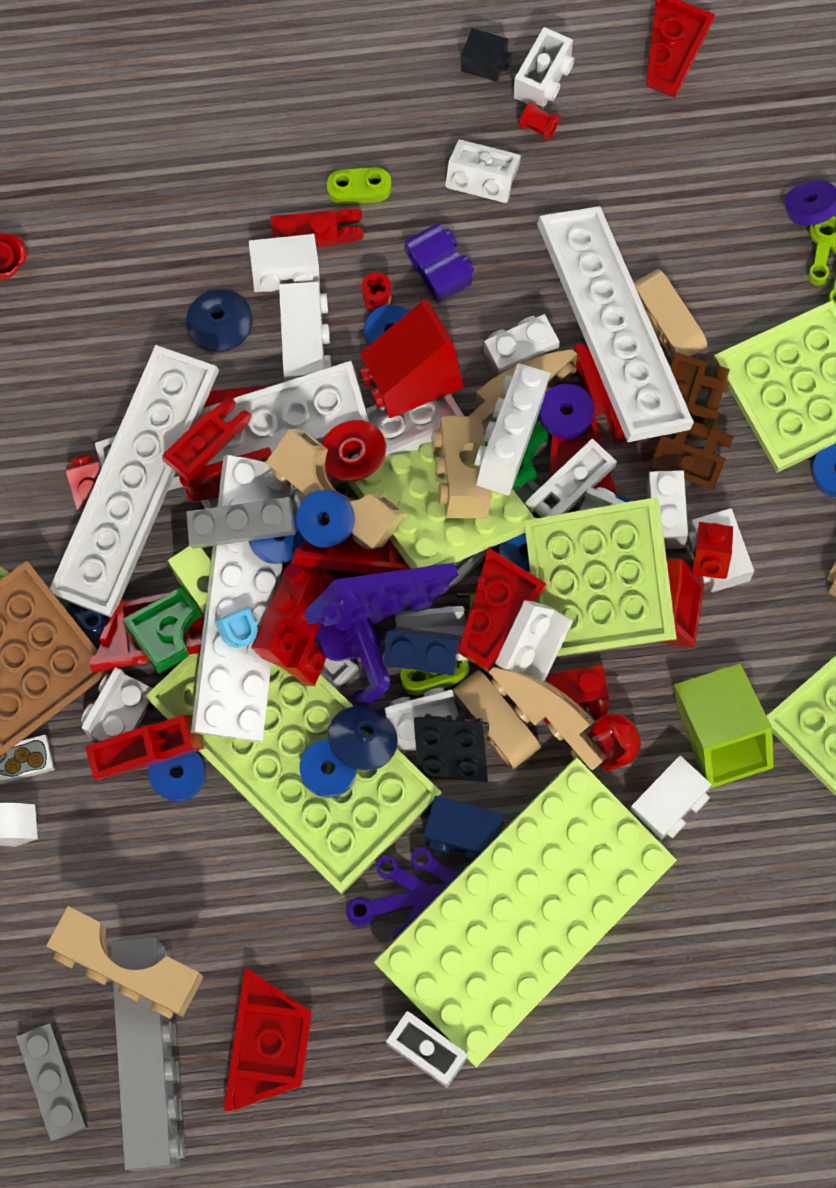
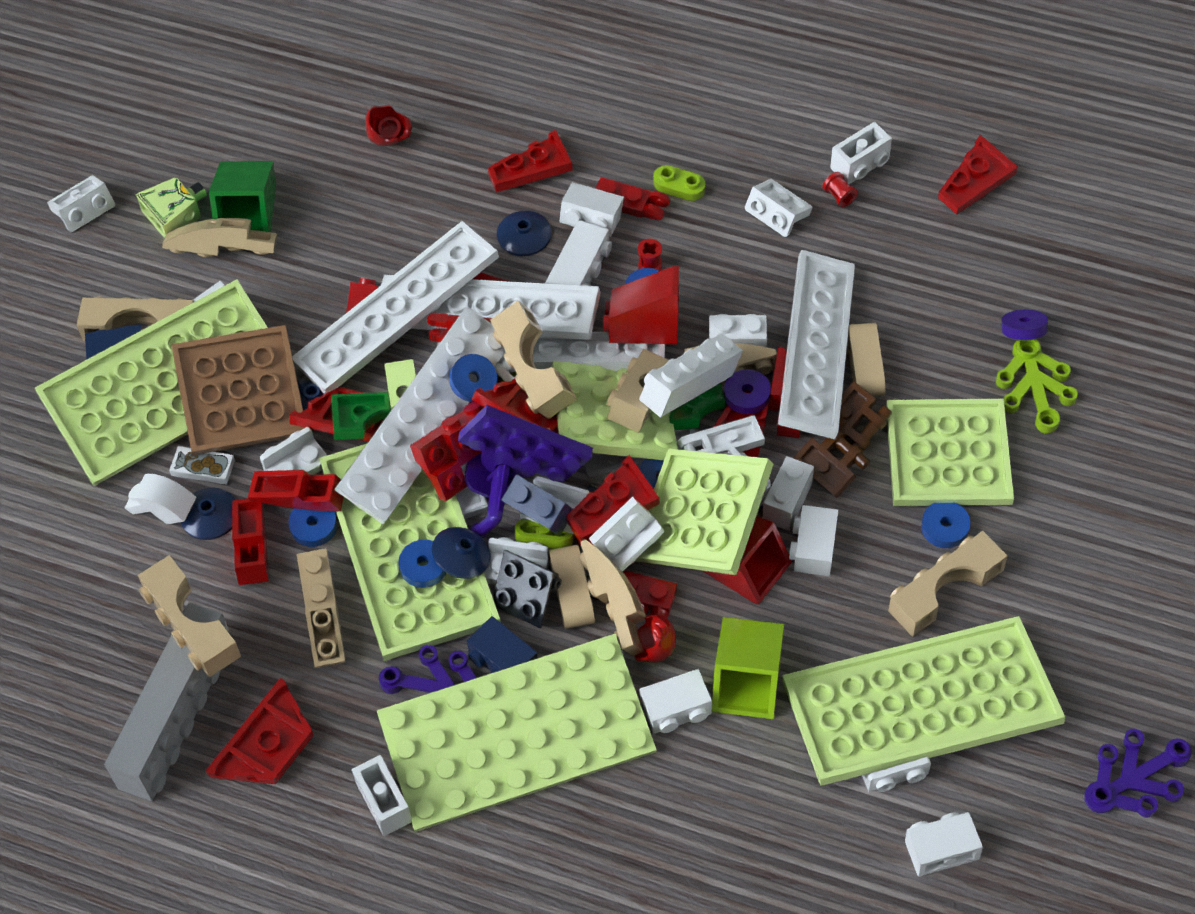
camera: 25 degrees right, 15 degrees down
light grey plate [16,1023,88,1142] -> none
red hinge [162,397,252,482] -> none
light grey plate [187,497,295,549] -> none
medium azure tile [214,606,258,648] -> none
blue piece [297,490,355,547] -> none
red dish [321,420,387,482] -> none
dark purple brick [404,223,474,303] -> none
black brick [461,28,512,82] -> none
red bracket [692,522,733,579] -> none
none -> dark blue dish [181,487,235,540]
none -> red slope [232,498,269,586]
none -> tan slope [296,548,346,668]
none -> red wing [487,130,573,193]

